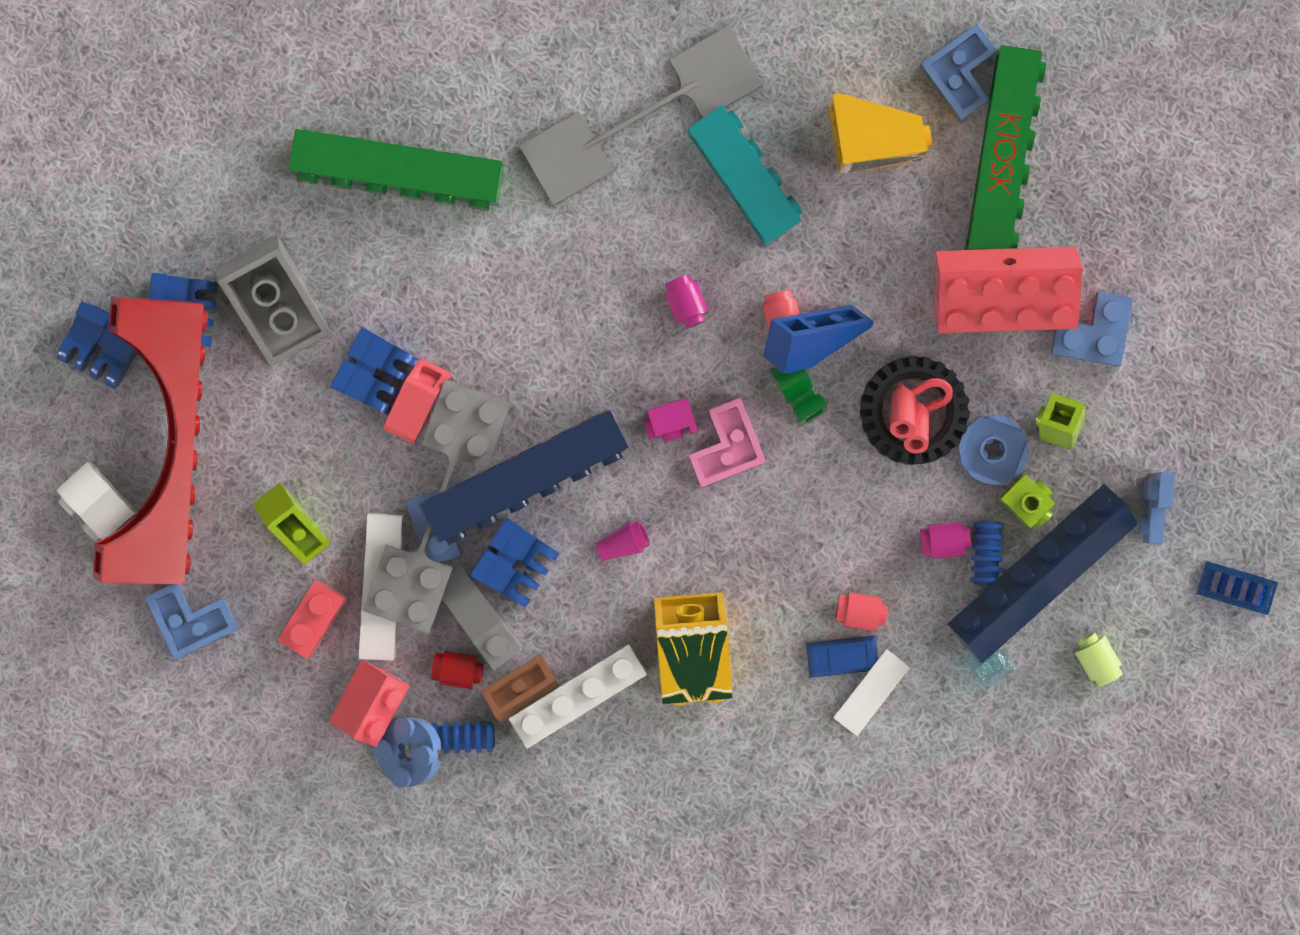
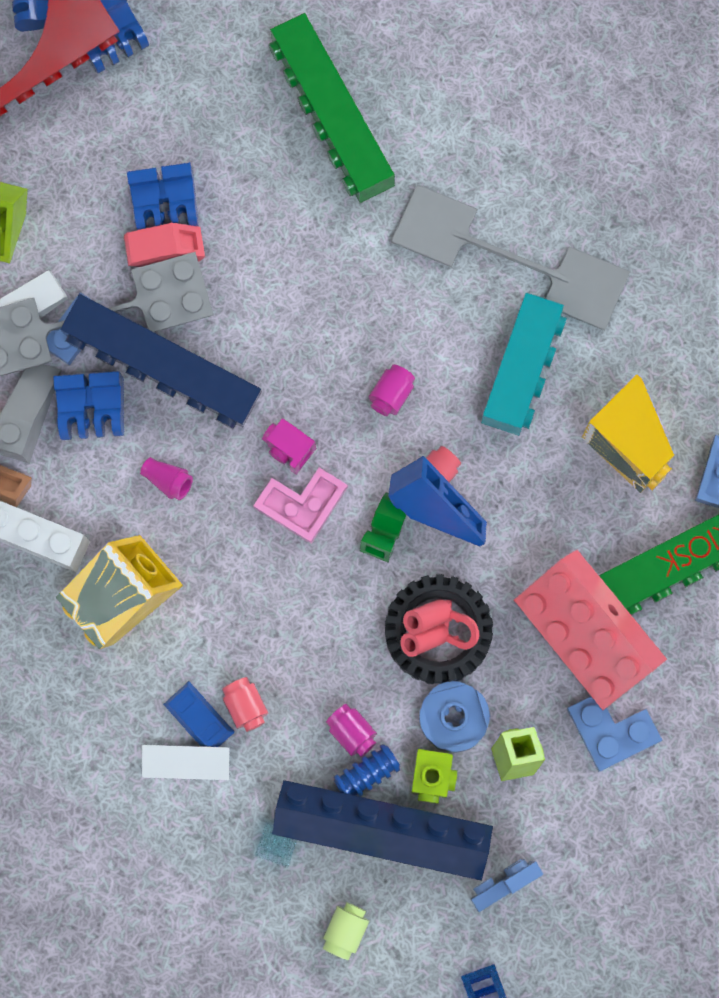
camera: 55 degrees right, 10 degrees down
light grey slope [216,235,331,367] -> none

